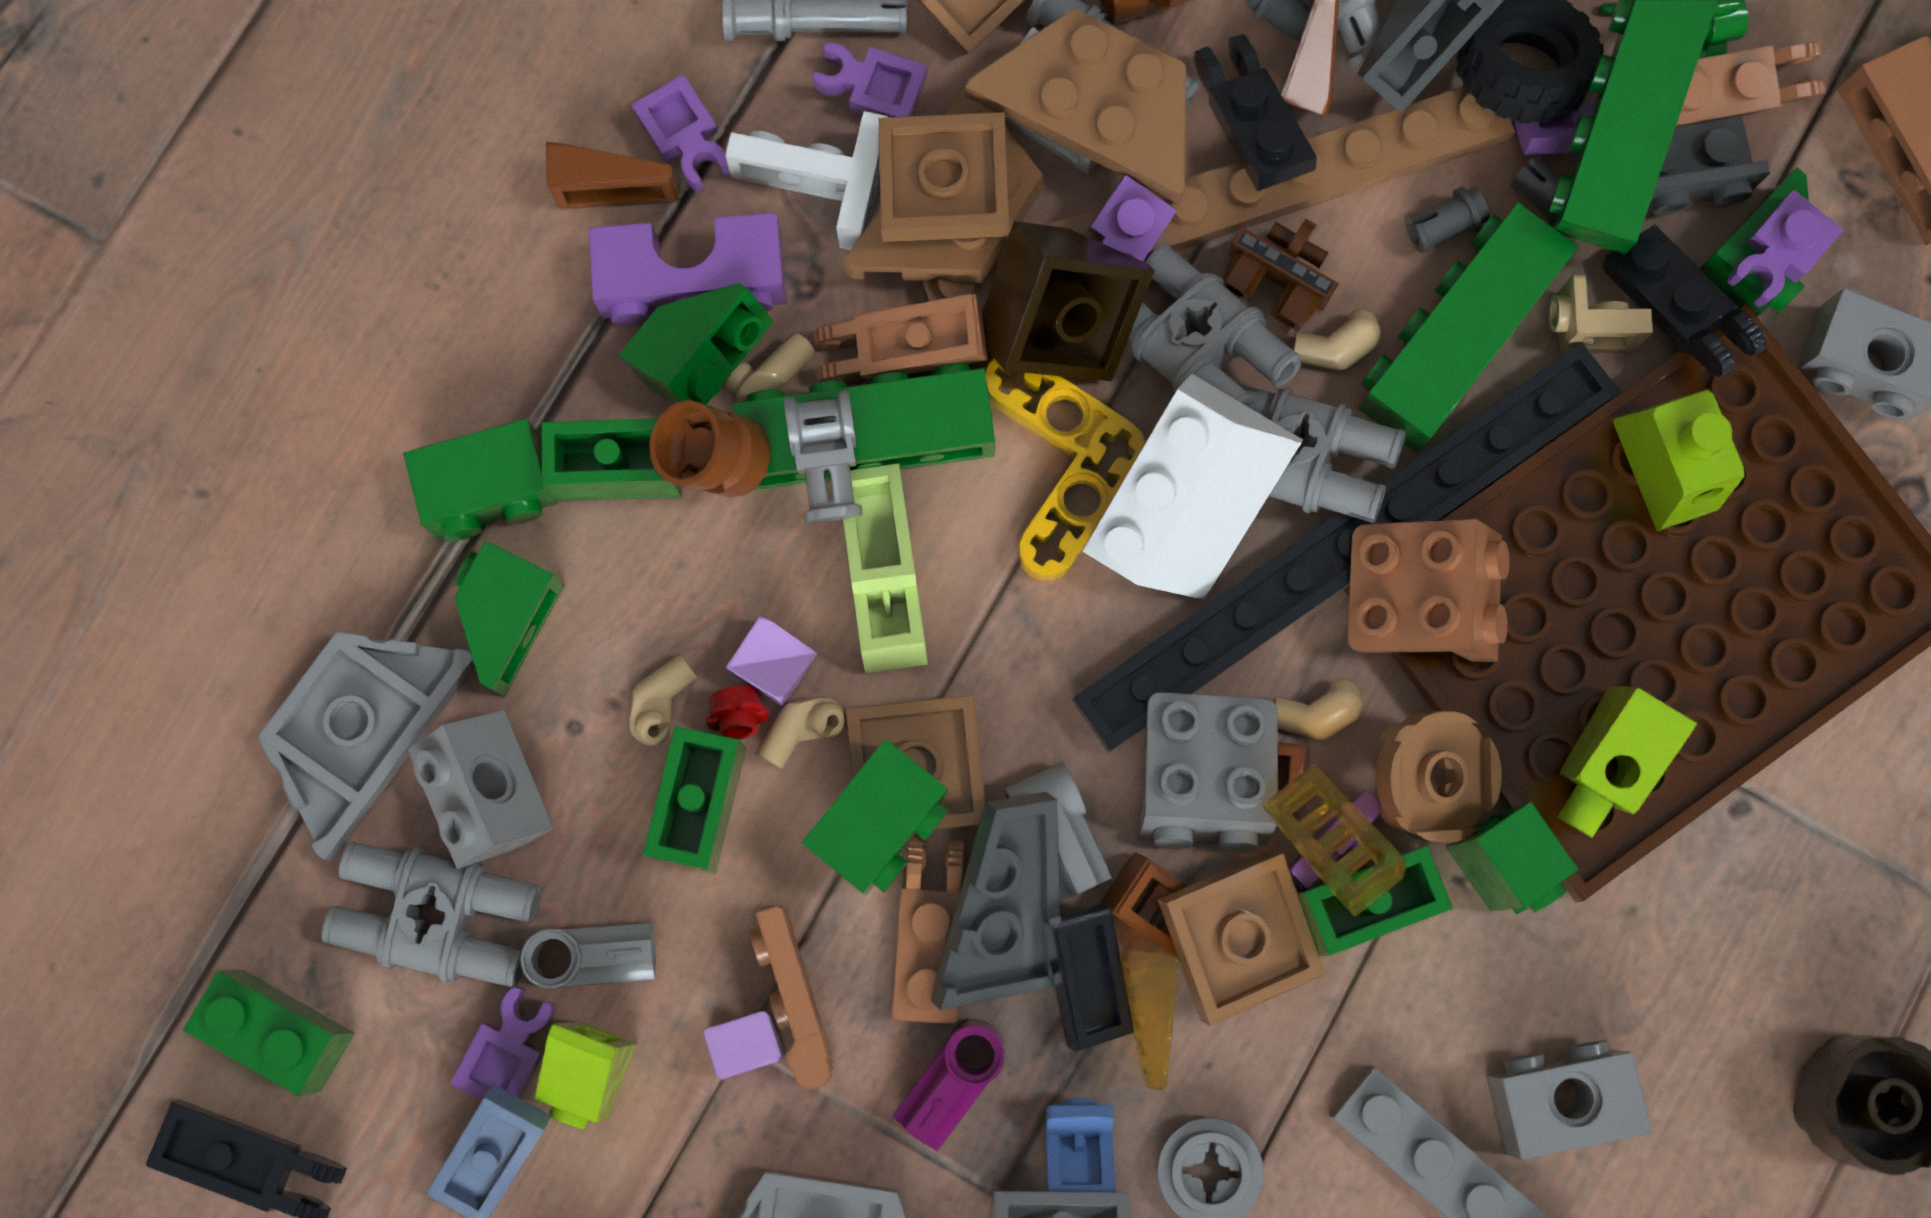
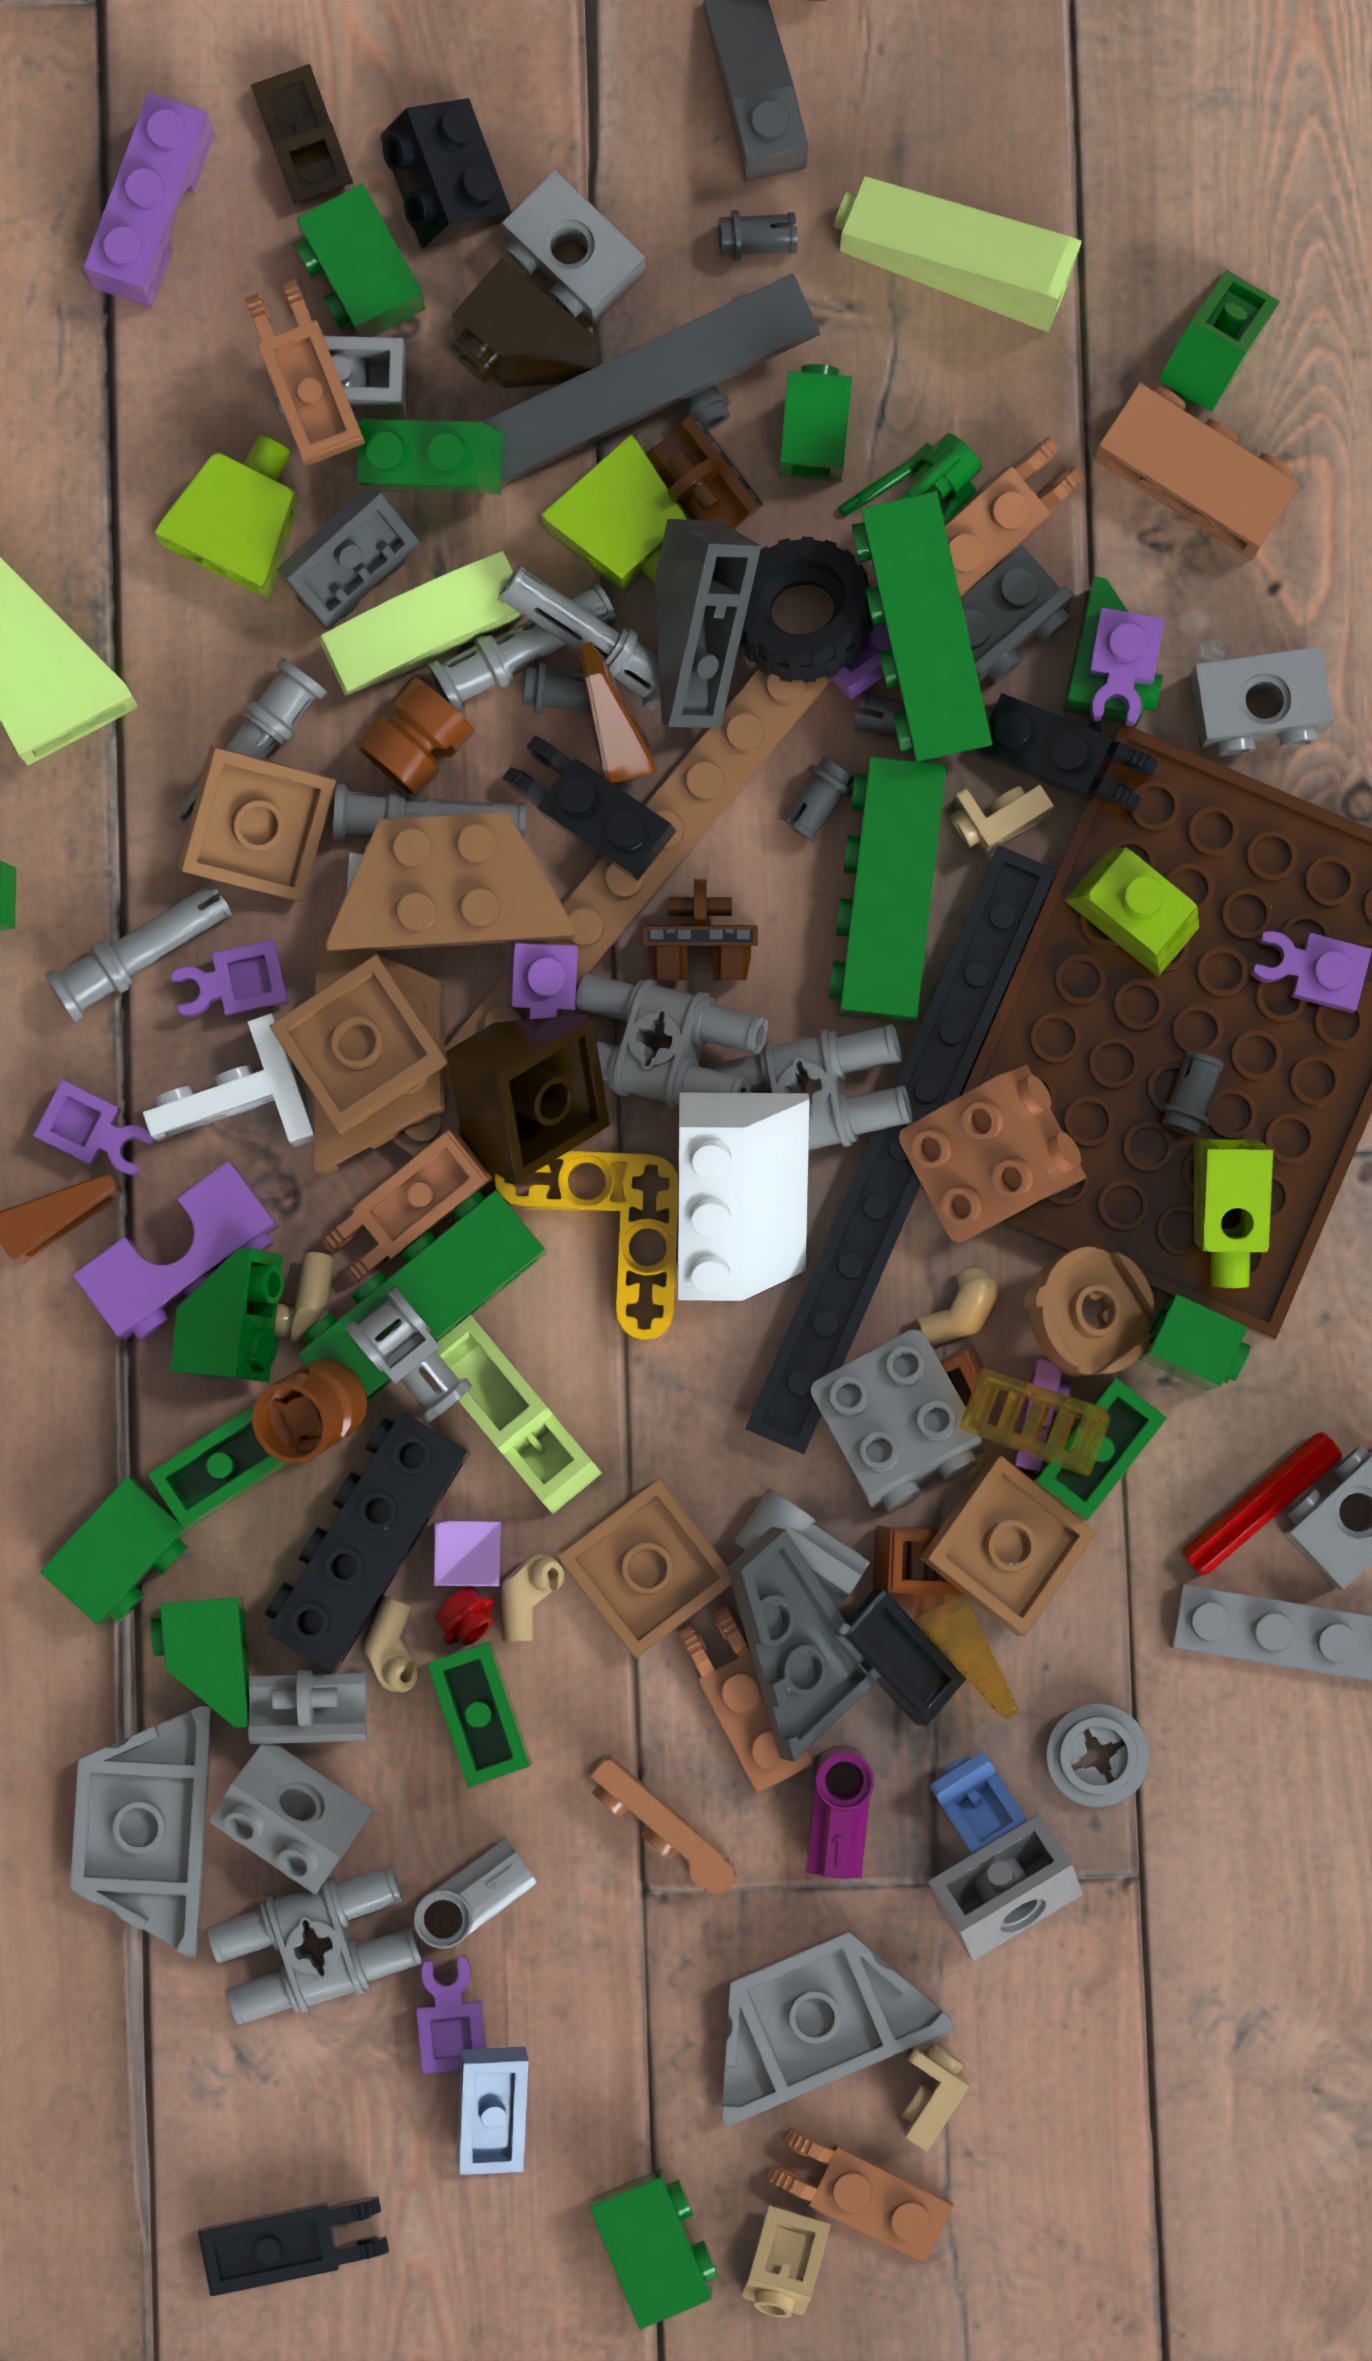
camera: 30 degrees left, 5 degrees up
green brick [183,970,355,1096] -> none
lime slope [535,1021,637,1129] -> none
lavender slope [703,1011,786,1080] -> none
green brick [801,738,950,896] -> none
tan arm [1291,310,1381,371] -> none
none -> light grey hips [248,1669,367,1744]
none -> black brick [265,1411,470,1674]
none -> dark grey pin [1160,1050,1224,1137]
none -> red axle [1182,1432,1342,1576]
none -> medium lavender plate [1251,931,1372,1013]

